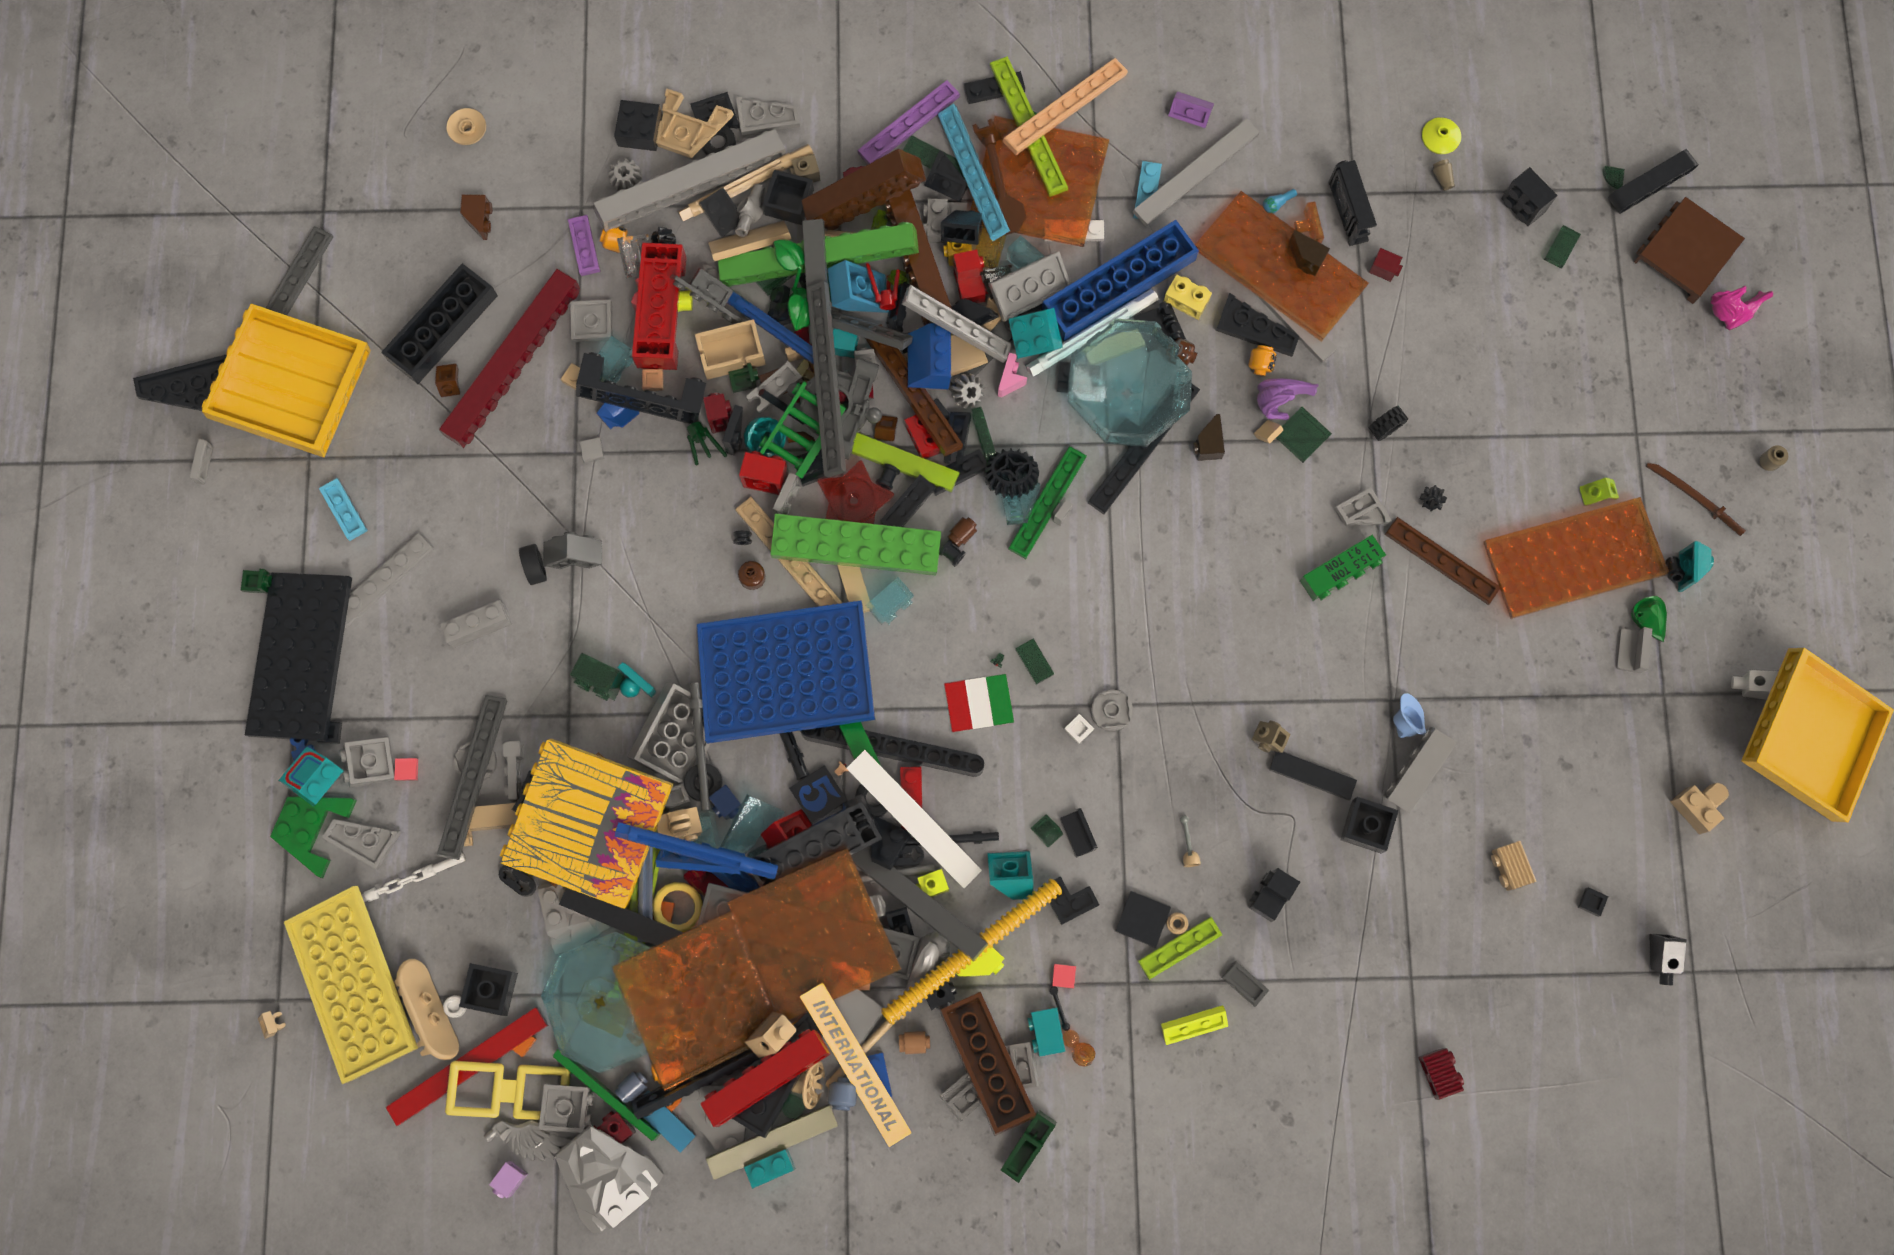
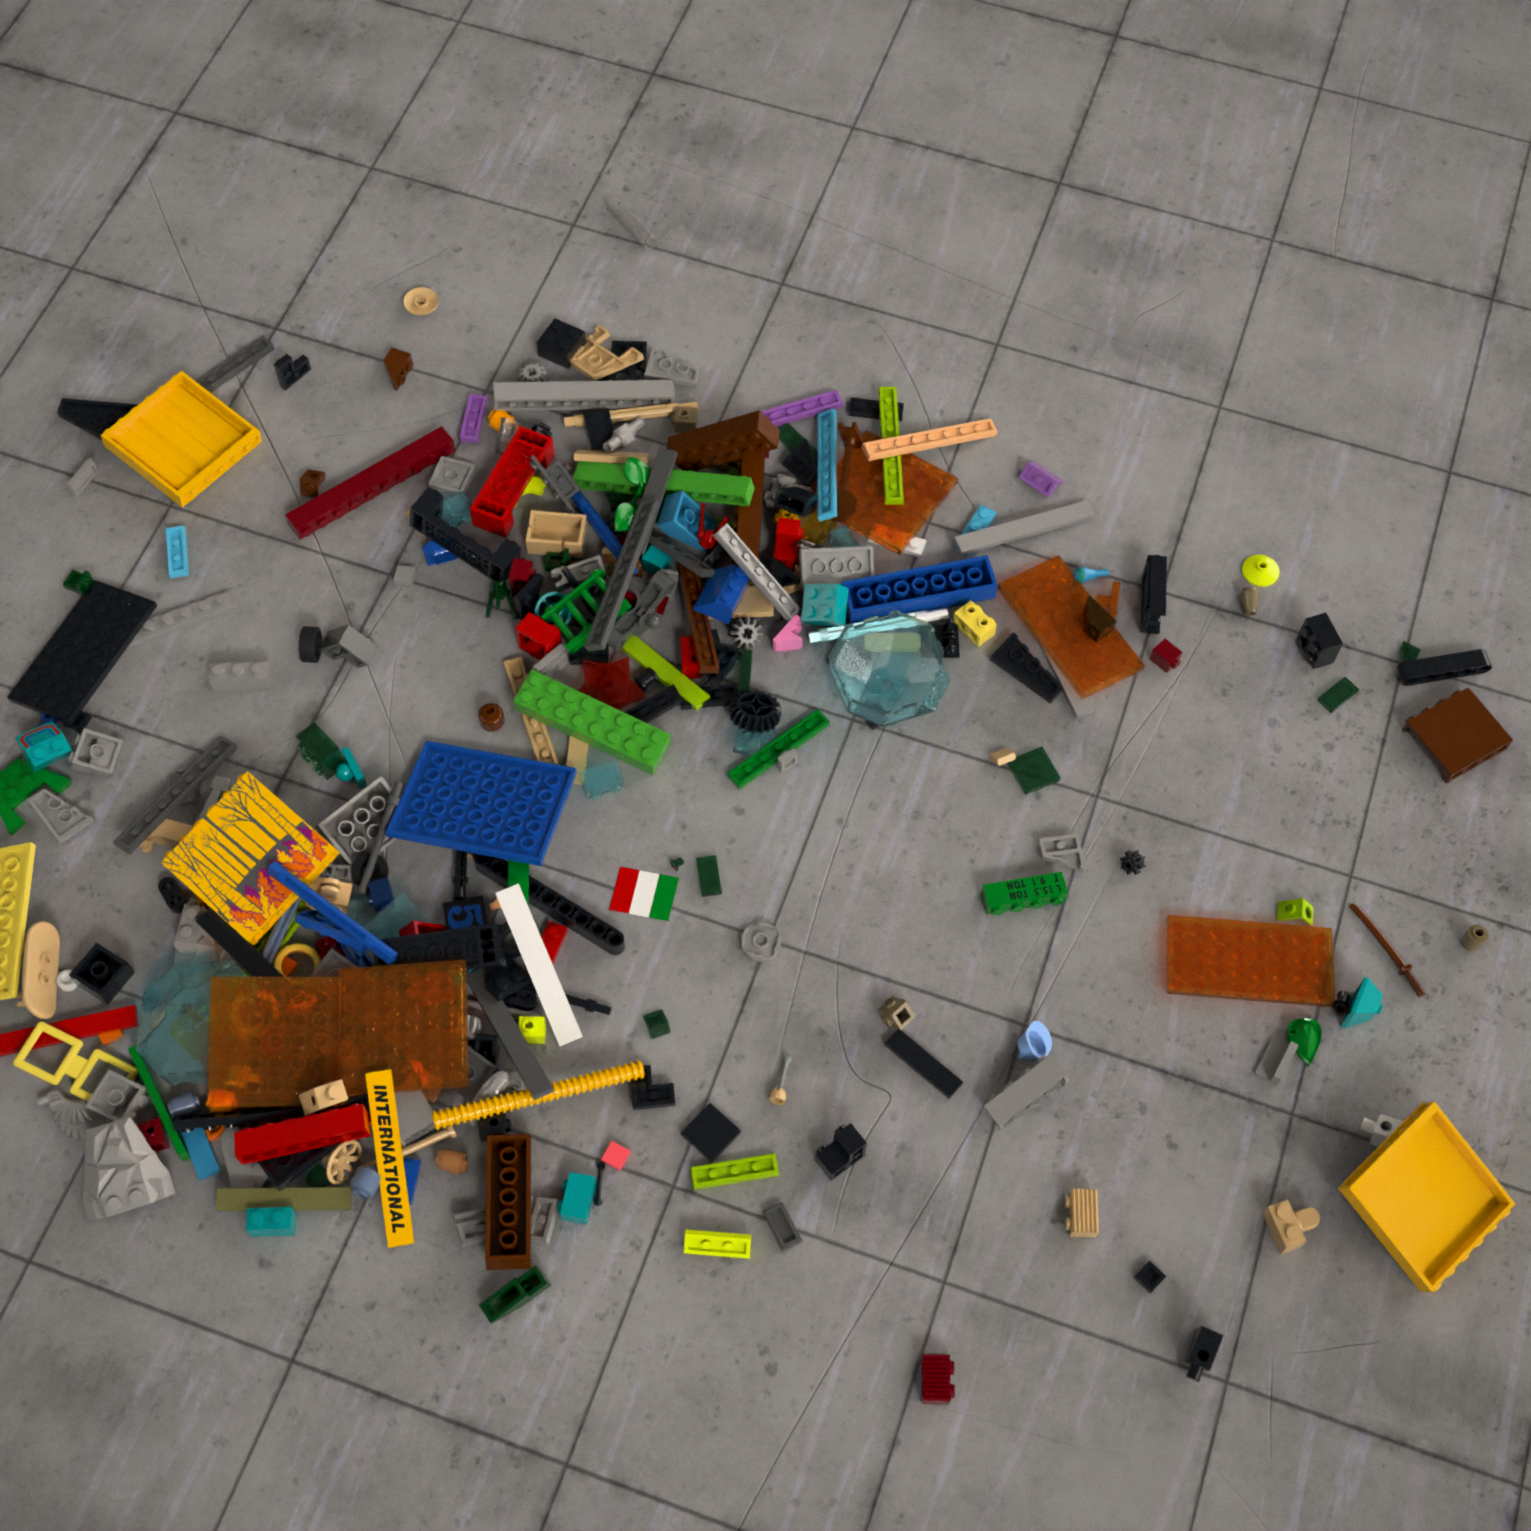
camera: 20 degrees right, 15 degrees down
white piece [361,853,466,902] -> none
black brick [381,263,498,384] -> none
coral tile [394,758,418,781] -> none
lavender brick [489,1161,528,1199] -> none
light nougat tile [642,369,663,391] -> none
black bush [733,530,752,545] -> none
black piece [763,170,814,225] -> none
reddish brown slope [874,415,898,442] -> none
black bush [939,540,966,567] -> none
reddish brown brick [947,517,977,548] -> none
neon yellow slope [956,948,1005,977] -> none
teal slope [987,851,1033,900] -> none
black panel [1060,808,1098,858] -> none
clear orange plate [1063,1030,1096,1067] -> none
white plate [1064,714,1094,744] -> none
black tile [1088,378,1200,515] -> none
reddish brown head [1166,338,1198,368] -> none
tan plate [1166,913,1188,934] -> none
dark brown slope [1193,414,1225,461] -> none
light orange head [1248,345,1277,376] -> none
medium lavender hair [1257,378,1318,420] -> none
black brick [1340,797,1399,854] -> none
black tyre [1368,406,1409,441] -> none
reddish brown tile [1384,517,1501,605] -> none
dark pink hair [1711,286,1773,330] -> none
none -> black plate [274,354,311,391]

